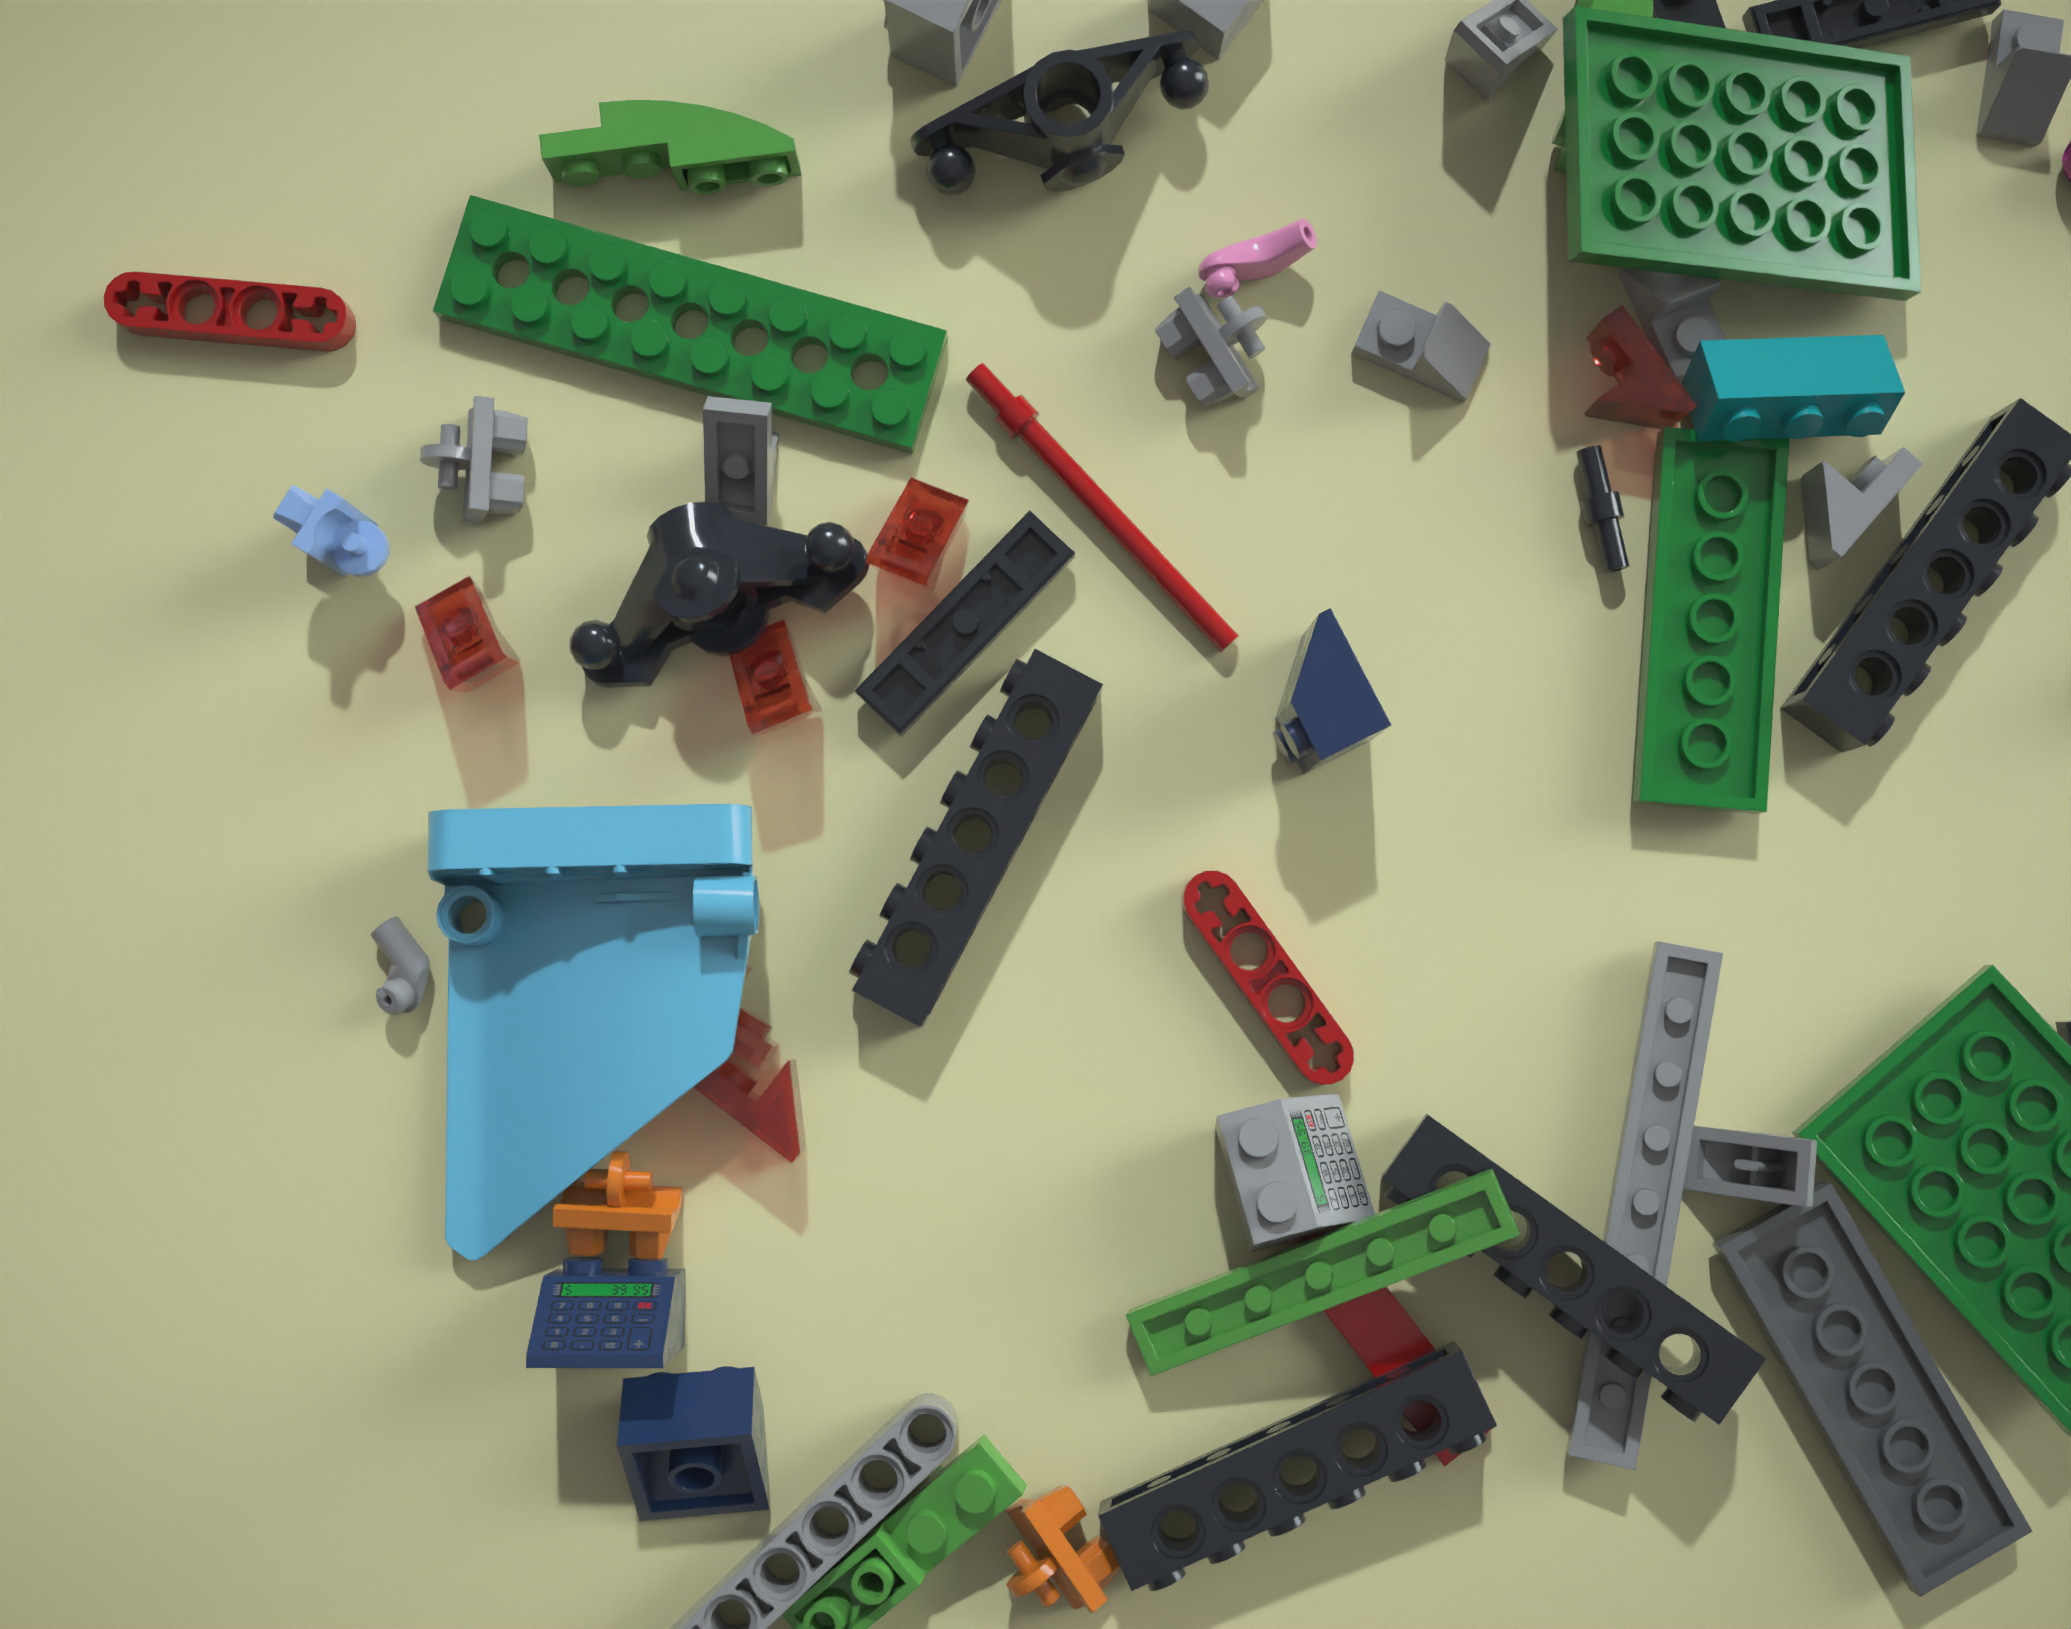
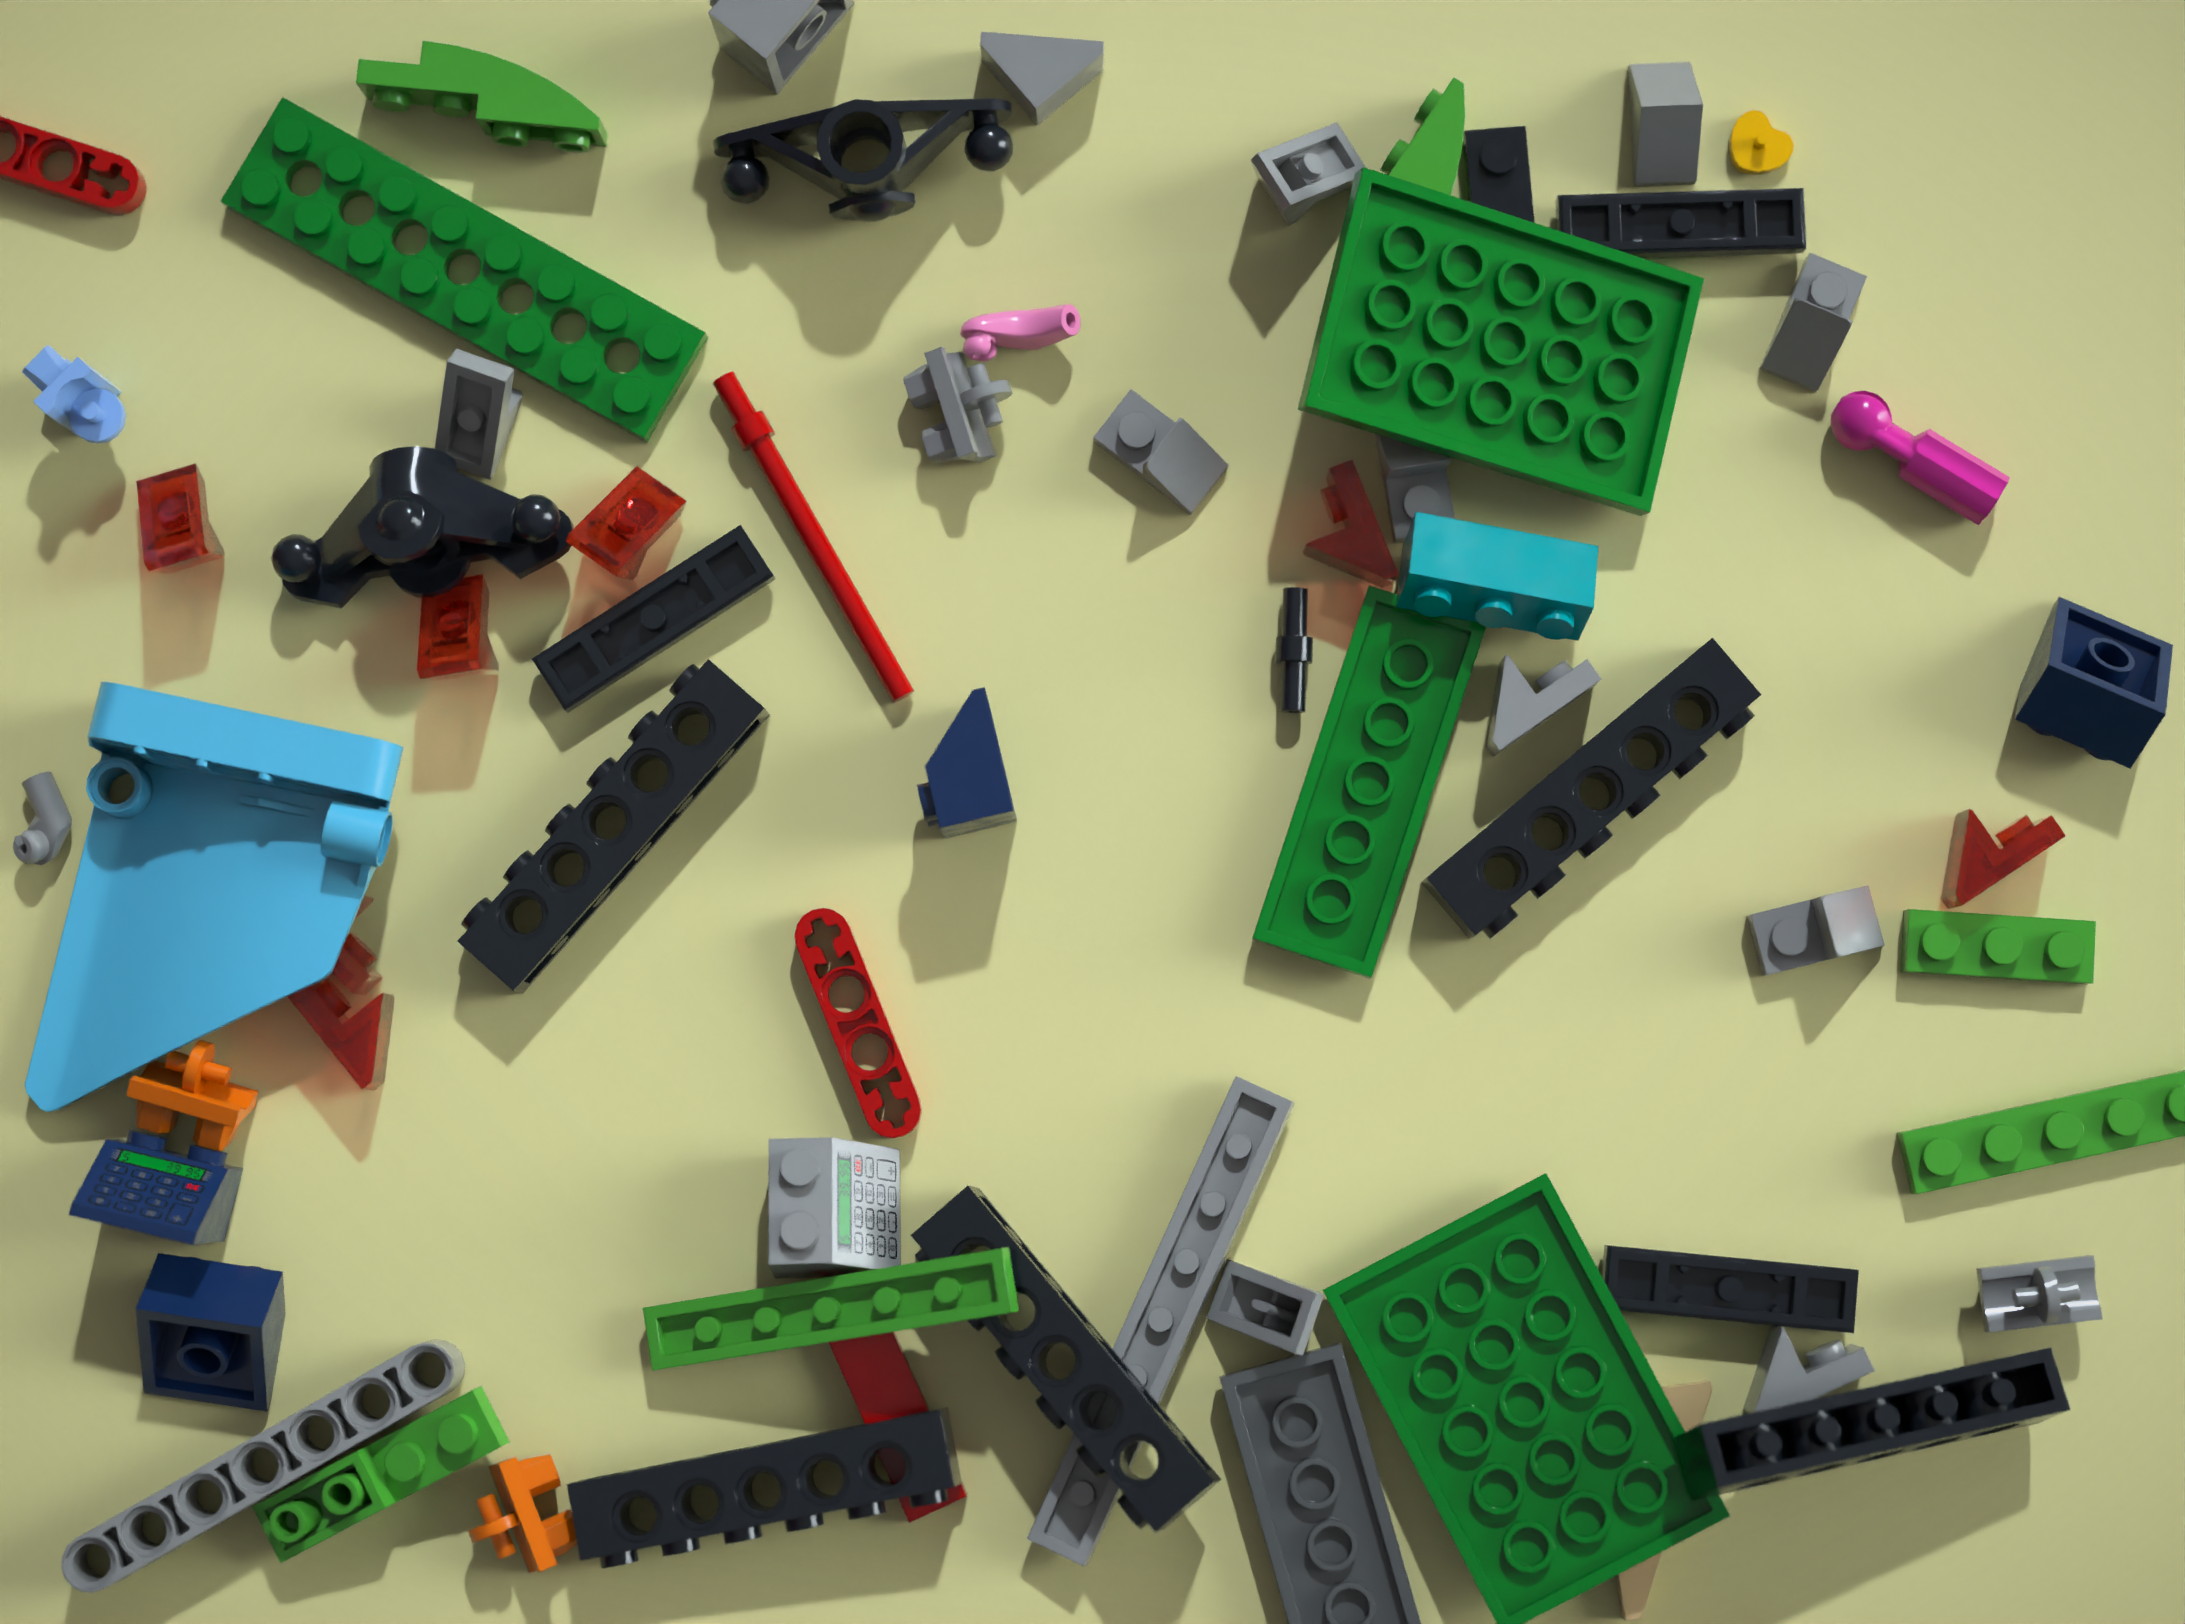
camera: 20 degrees right, 0 degrees up
light grey hips [420,396,528,523] -> none

